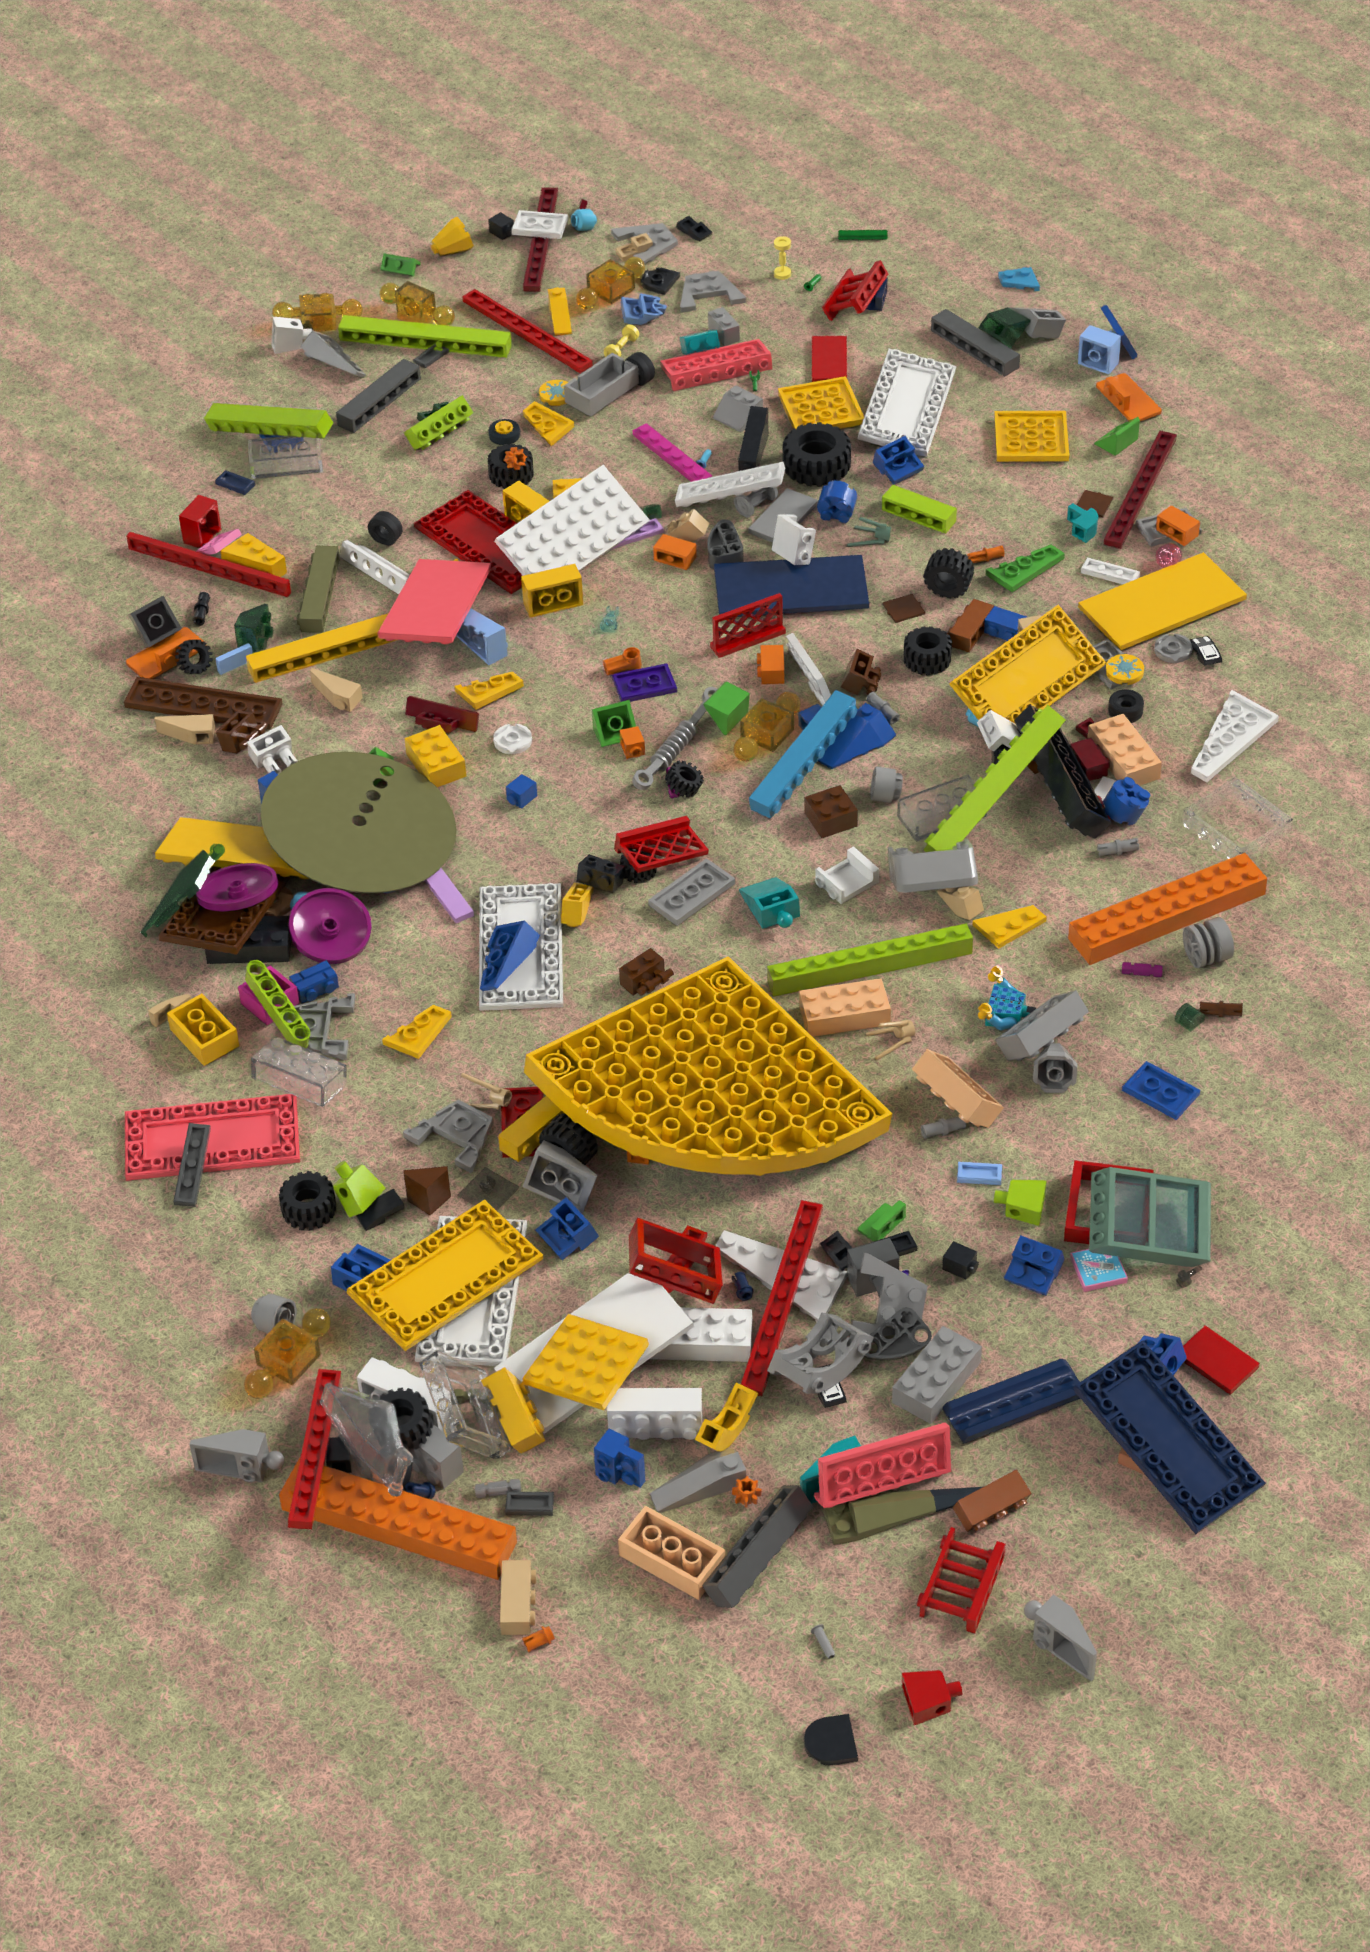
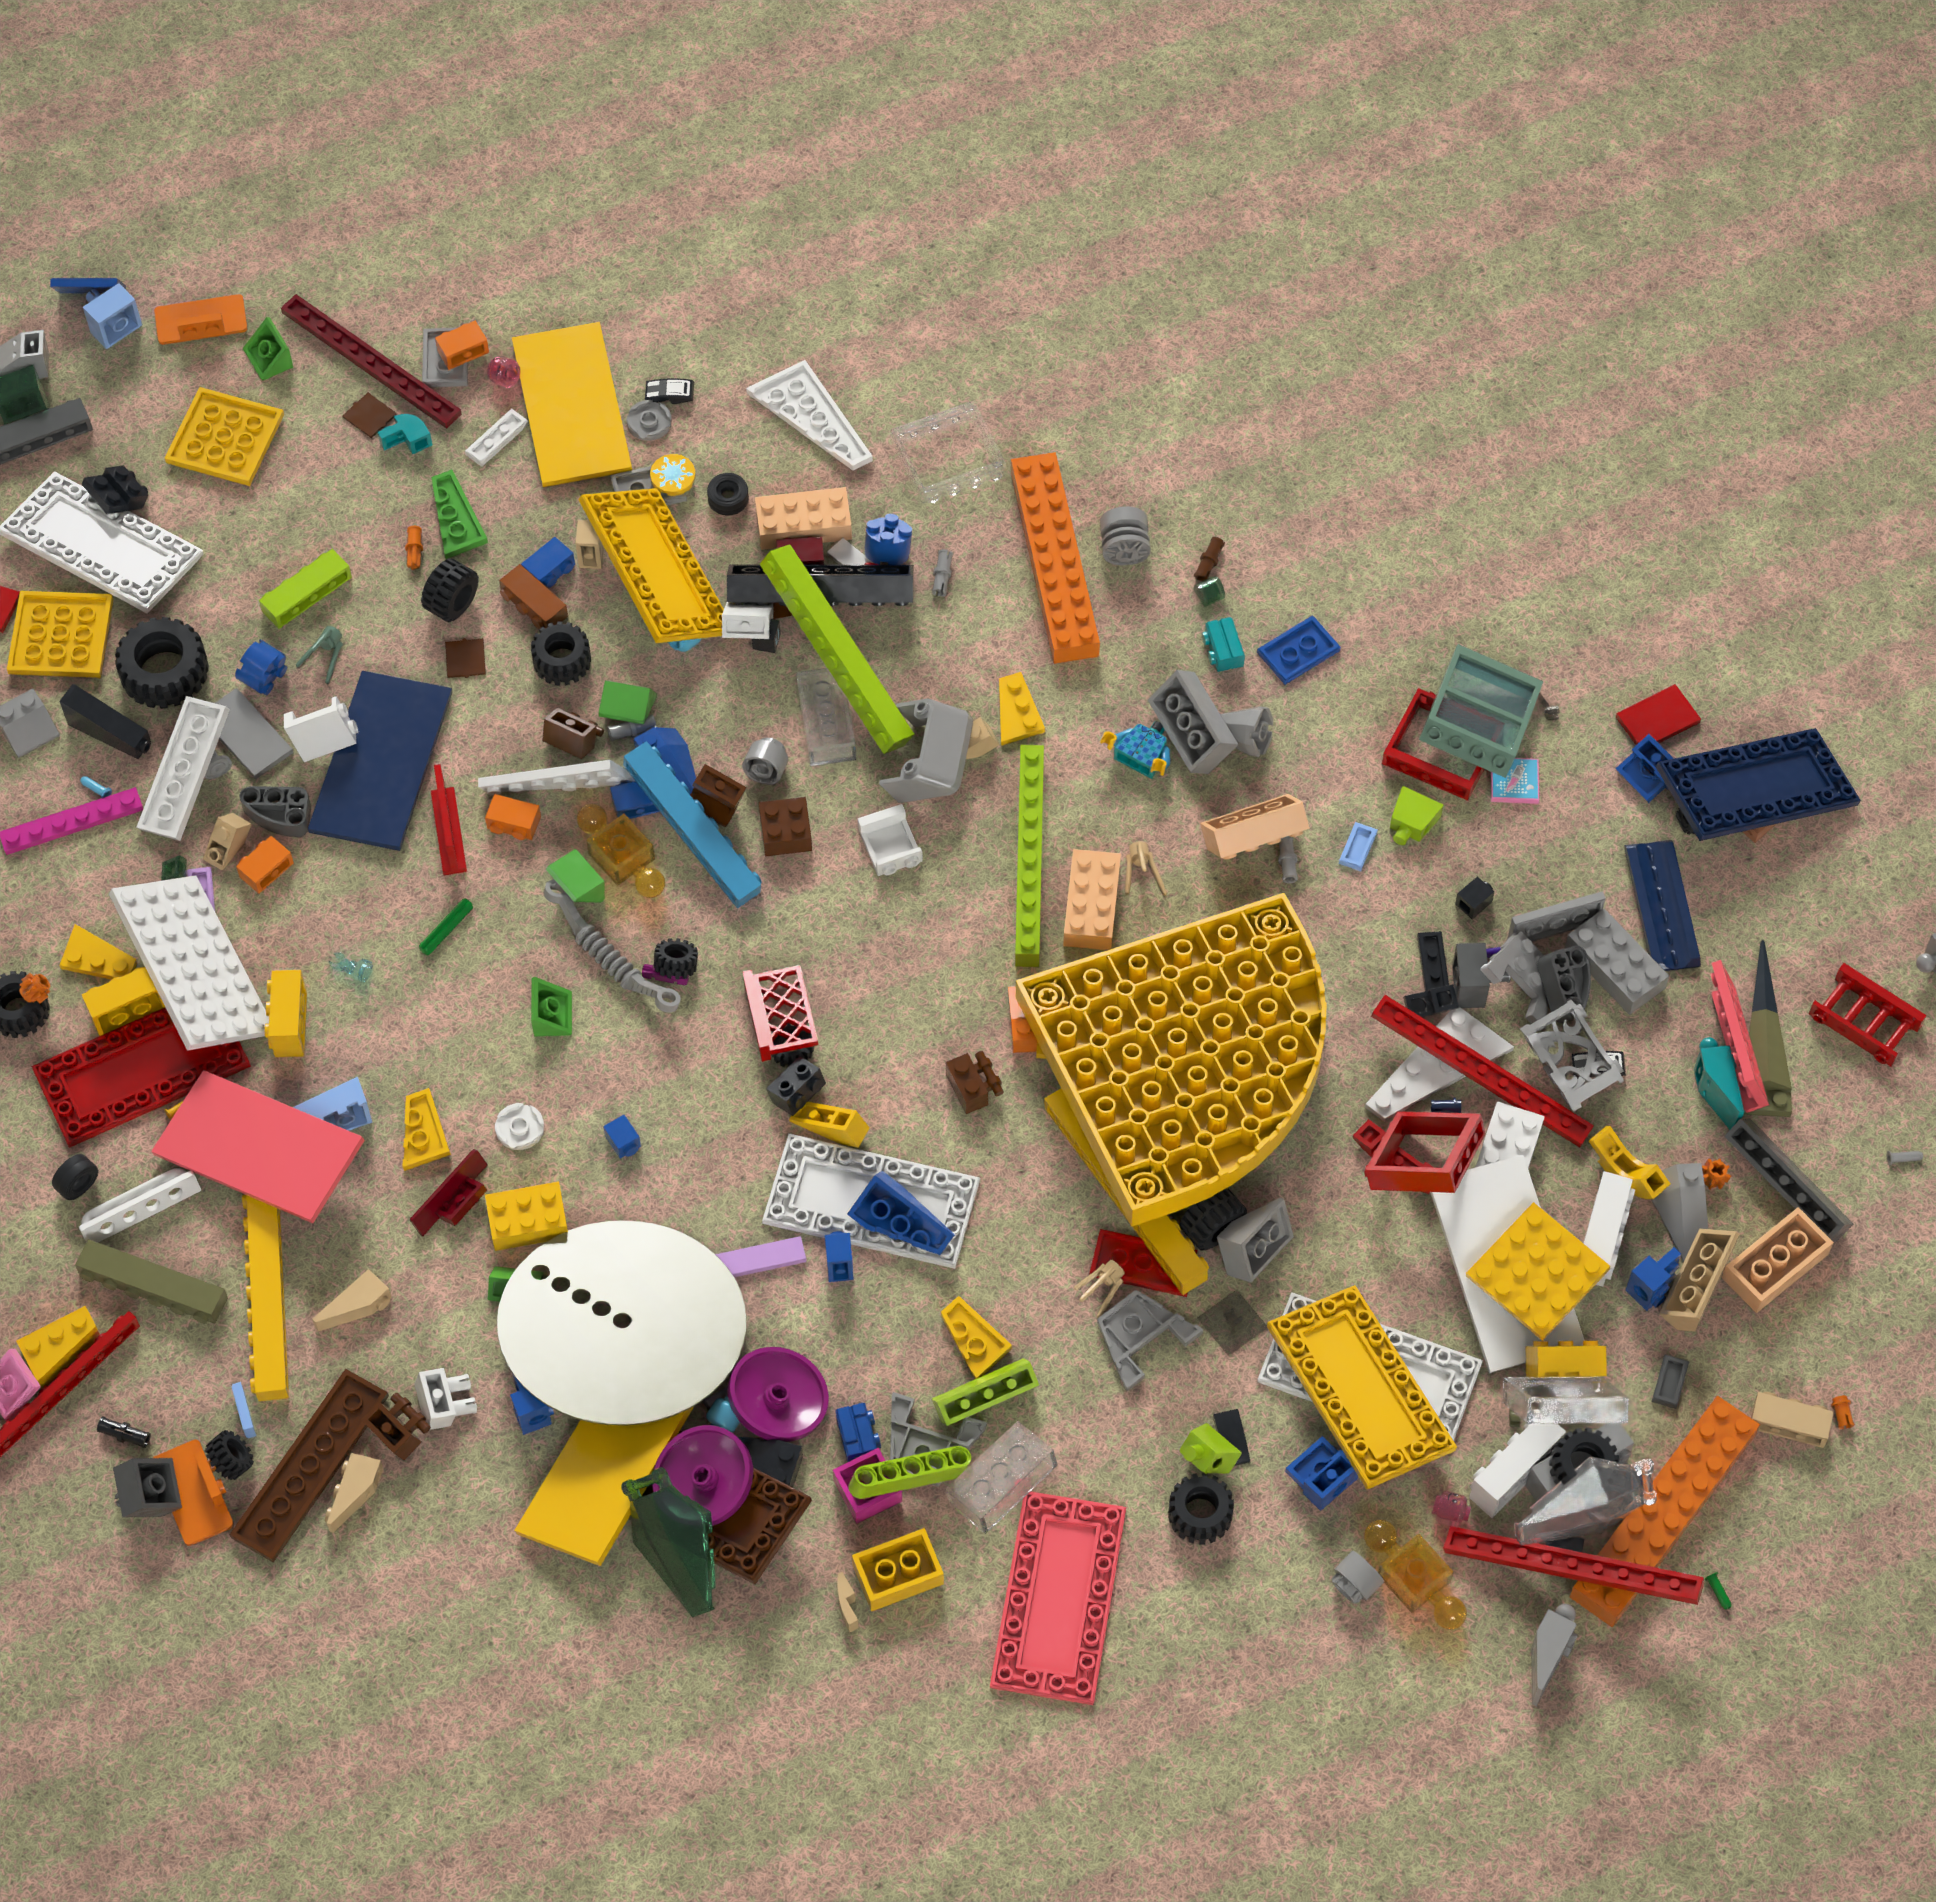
camera: 75 degrees left, 15 degrees up
dark grey tile [173,1123,211,1207] -> none
clear green slope [234,604,274,653] -> none
reddish brown slope [403,1166,451,1215] -> none
light grey axle [475,1479,521,1498] -> none
blue brick [535,1197,599,1260] -> none
orange piece [602,647,642,676] -> none
dark purple tile [612,663,677,702] -> none
orange brick [620,726,645,759] -> none
light grey plate [648,858,735,926] -> none
teal slope [739,877,800,929] -> none
bright green panel [858,1200,906,1241] -> none
blue brick [873,436,924,485] -> none
dark orange brick [953,1469,1032,1532] -> none
blue brick [1004,1235,1065,1296] -> none
dark red tile [1075,717,1094,739] -> none
magenta axle [1122,962,1163,977] -> none
none -> black plate [82,465,148,514]
none -> green axle [419,898,473,956]
none -> bright green slope [599,680,657,724]
none -> reddish brown panel [690,764,747,827]
none -> blue brick [825,1231,854,1282]
none -> lime brick [931,1358,1039,1426]
none -> teal brick [1202,617,1245,672]
none -> clear pink head [1432,1490,1471,1527]
none -> light grey tile [1507,891,1606,942]
none -> tan slope [1660,1229,1739,1332]
none -> green piece [1704,1572,1732,1610]

